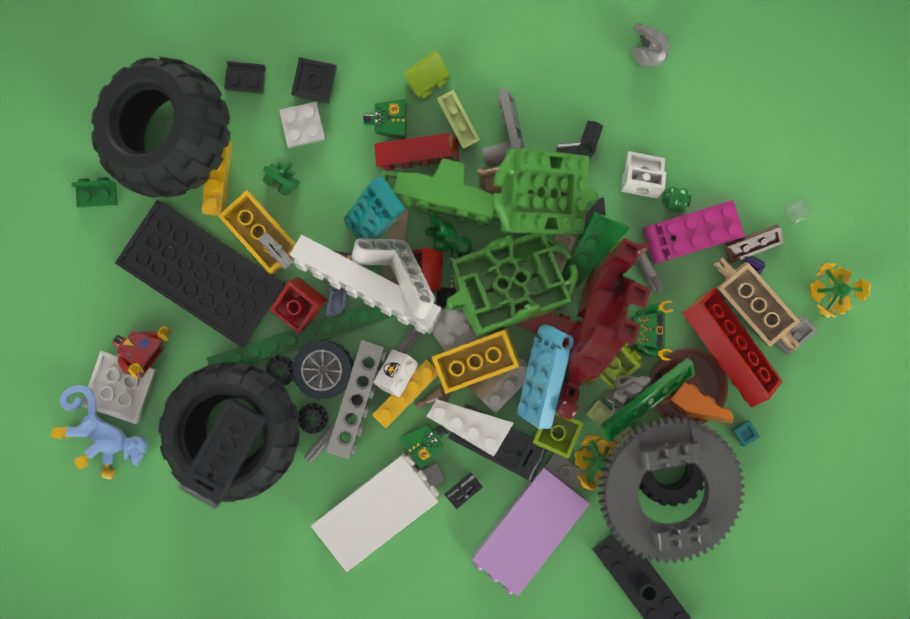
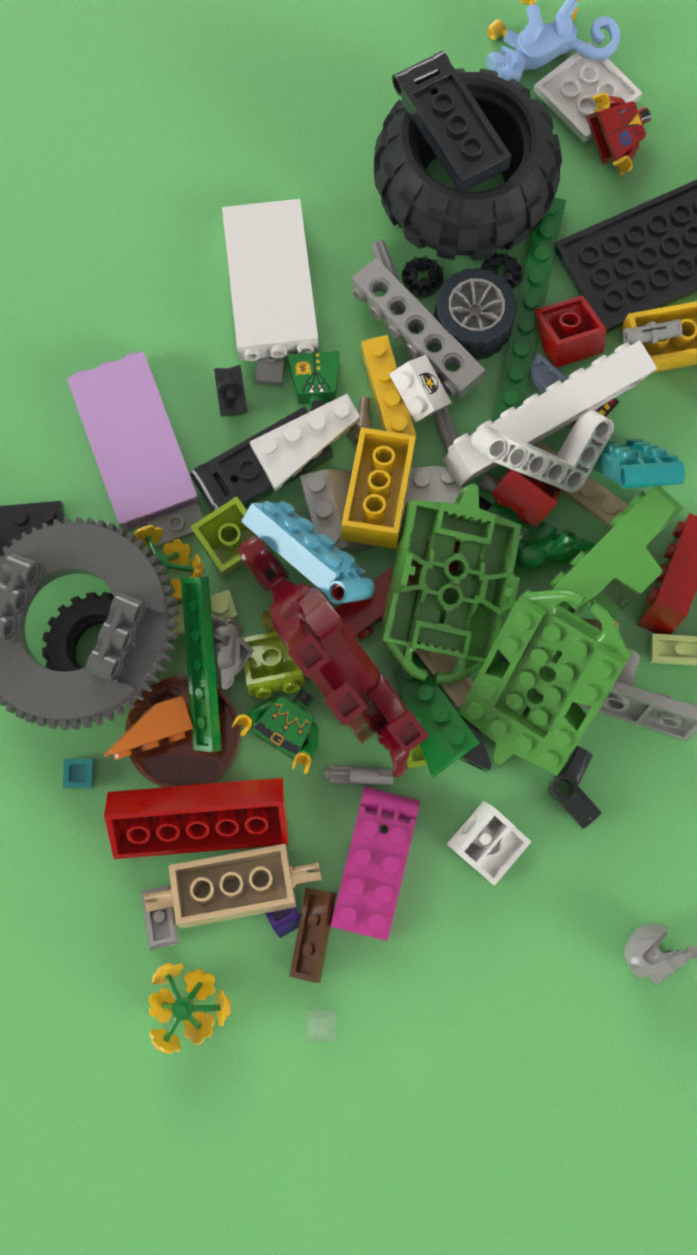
camera: 120 degrees right, 10 degrees down
green piece [662,187,691,212] -> none

